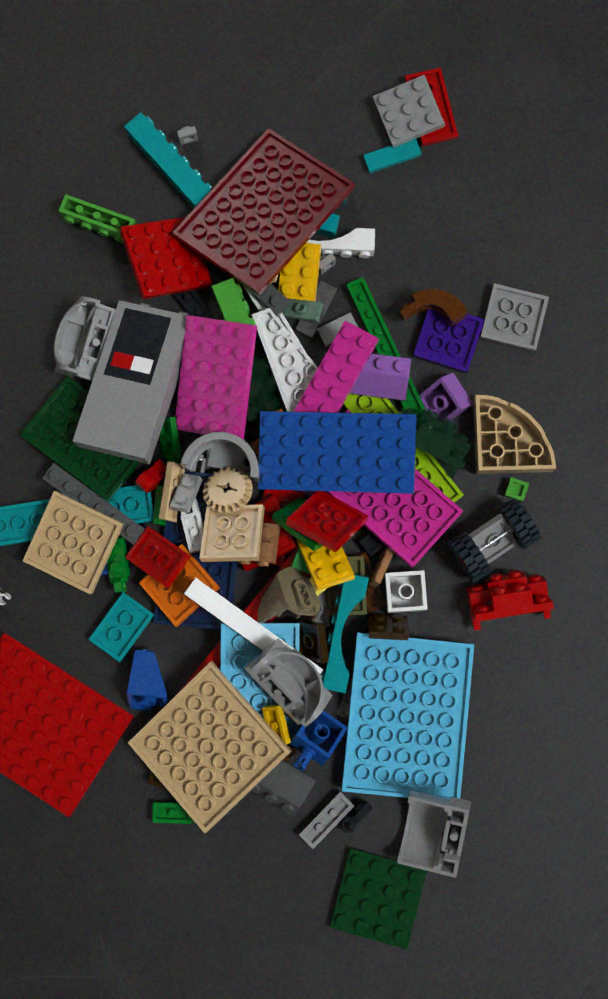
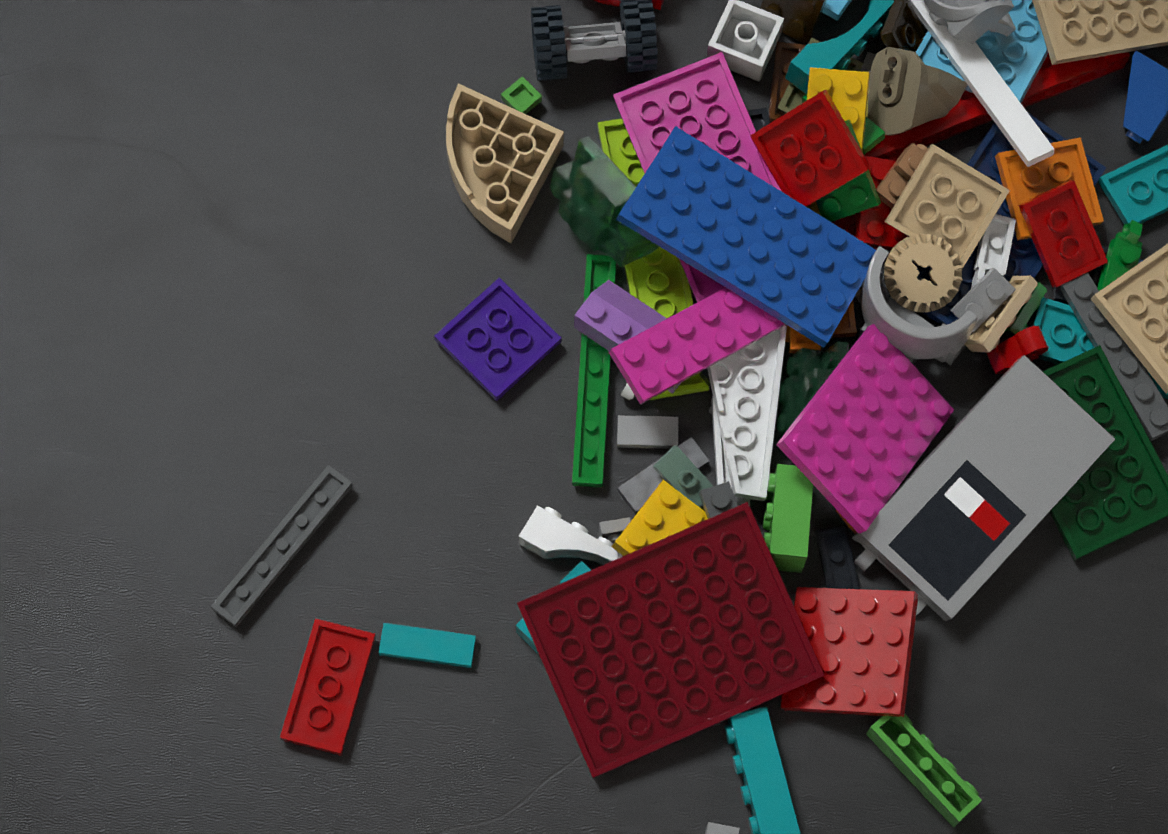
camera: 160 degrees left, 10 degrees down
light grey piece [54,296,116,382] -> none
green hinge [160,417,181,464] -> none
medium nougat tile [368,548,394,587] -> none
light grey plate [373,75,445,148] -> none
reddish brown arch [399,289,469,327] -> none
medium lavender slope [419,373,474,429] -> none
light grey plate [480,283,549,352] -> none
none -> dark grey plate [211,465,353,627]

